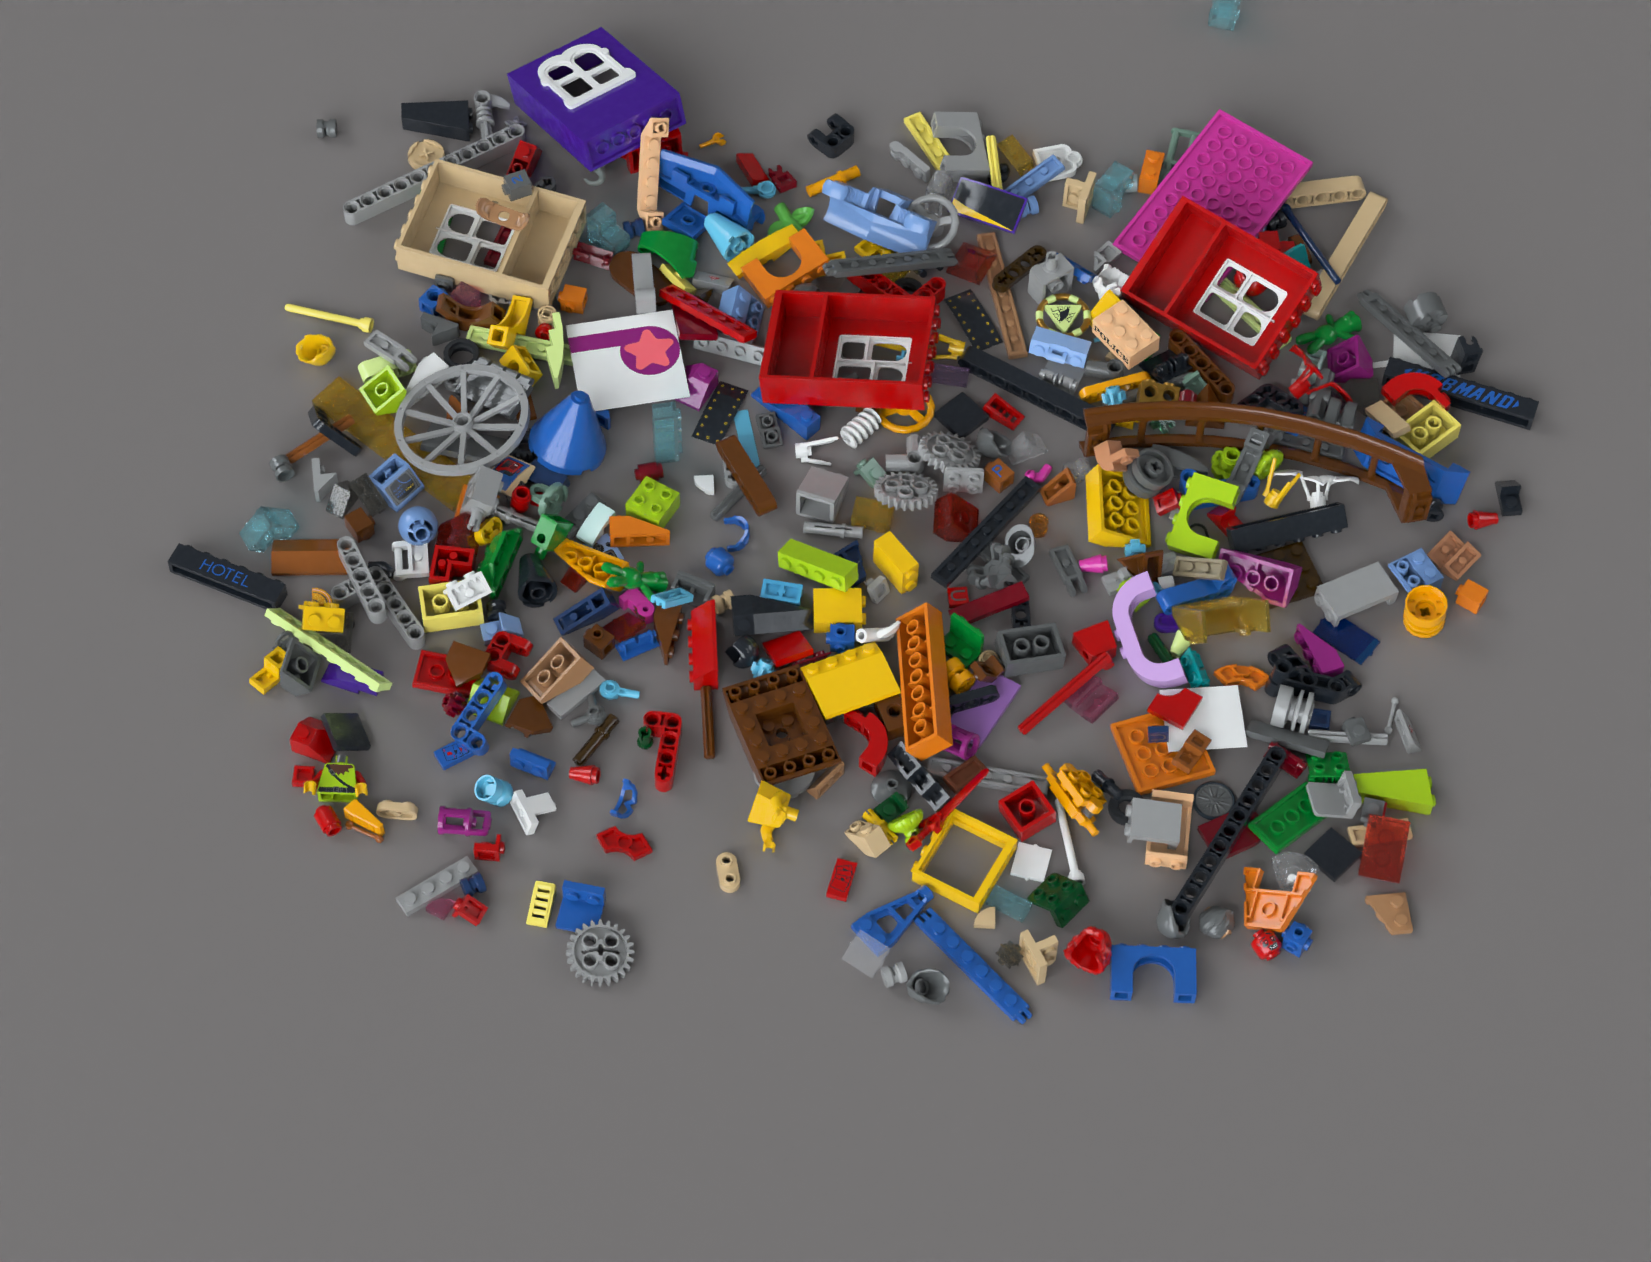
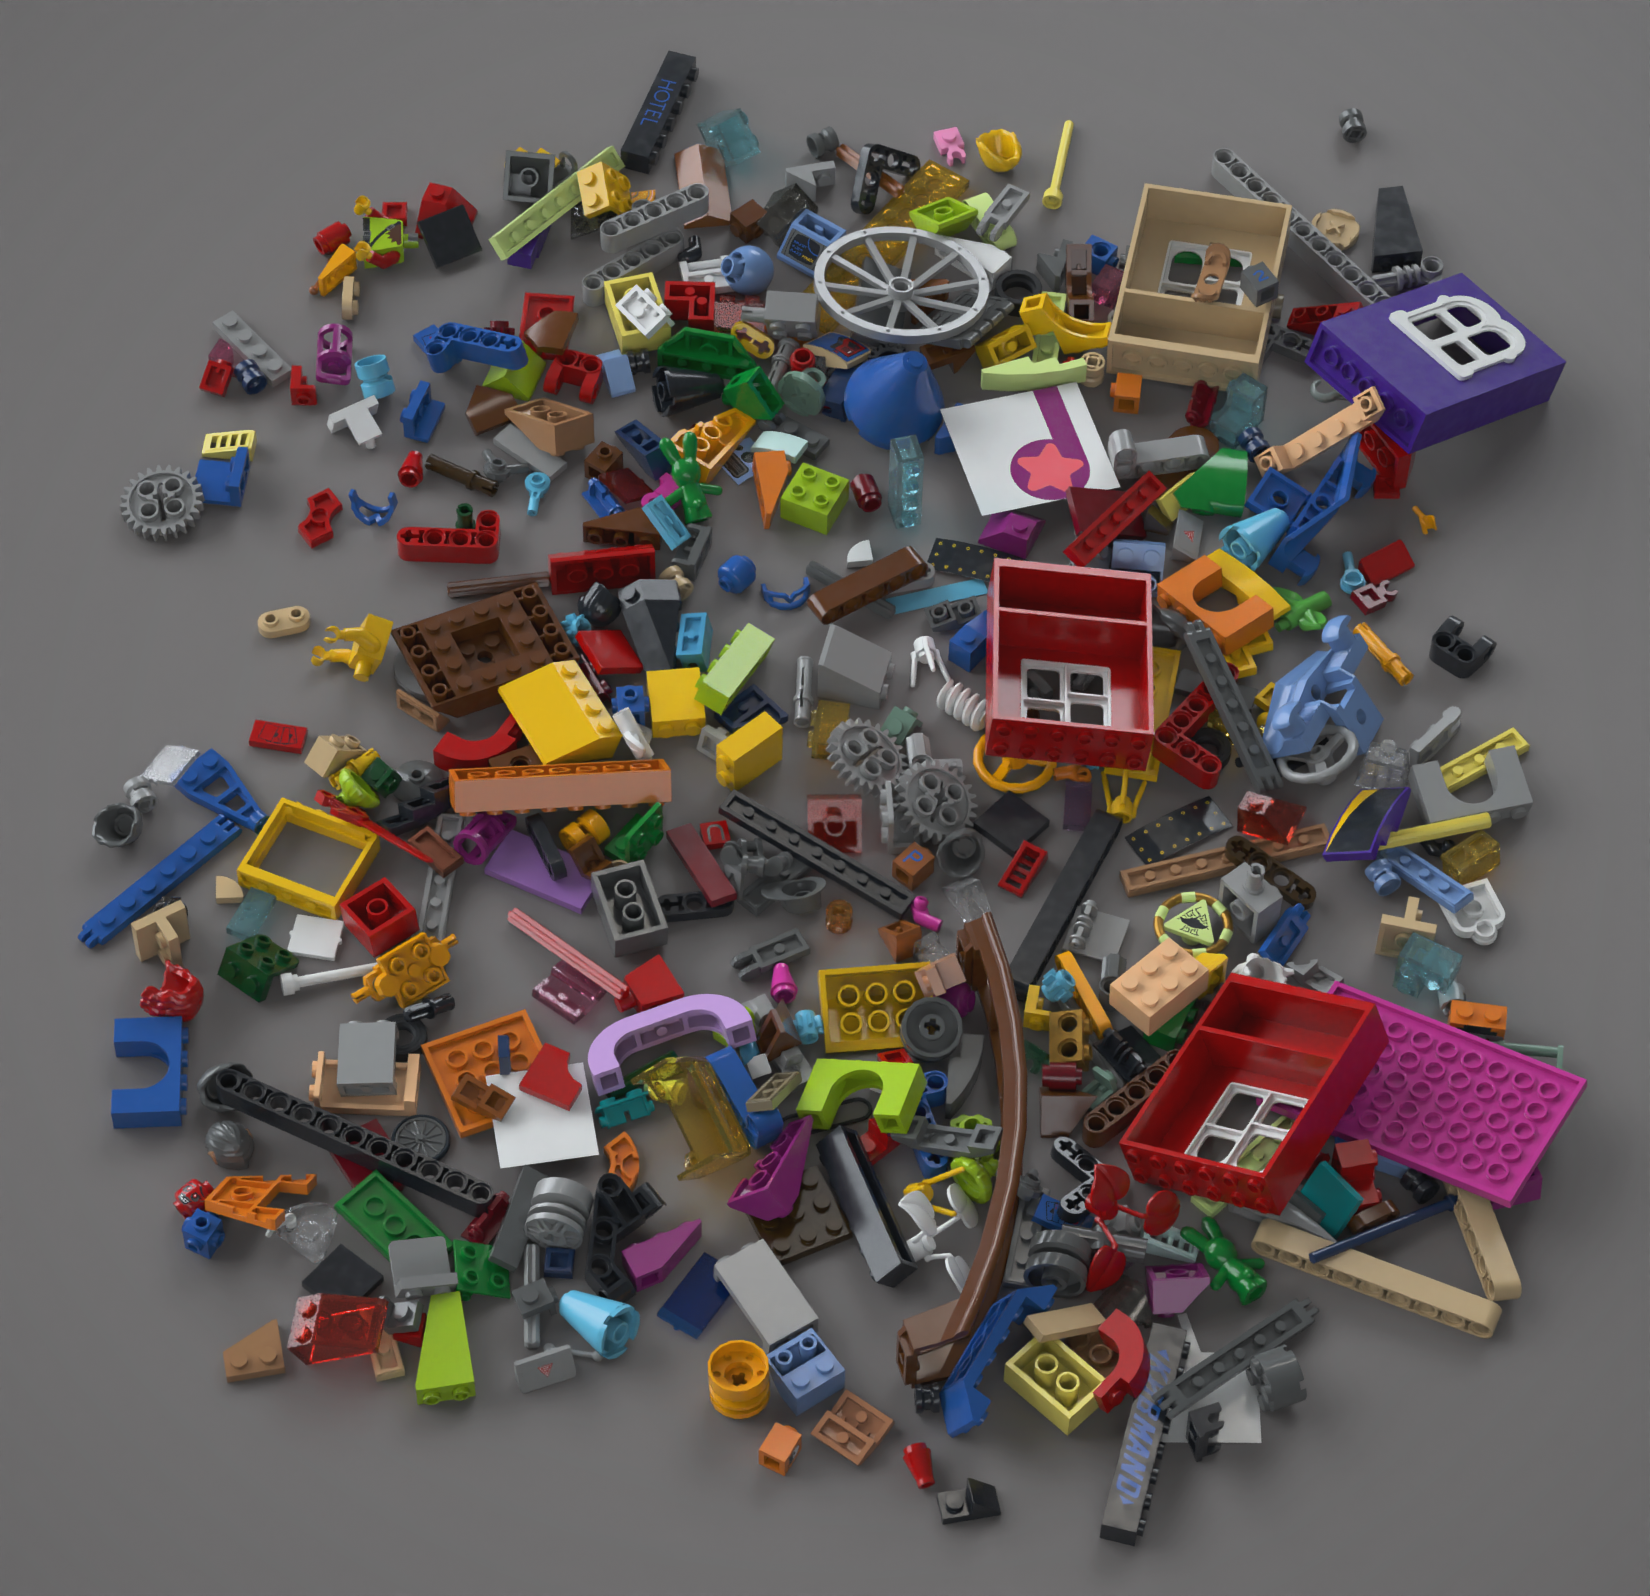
camera: 85 degrees right, 5 degrees down
light blue piece [1028,326,1092,369] -> none
none -> medium azure cone [559,1290,640,1360]
none -> bright pink plate [933,127,966,167]

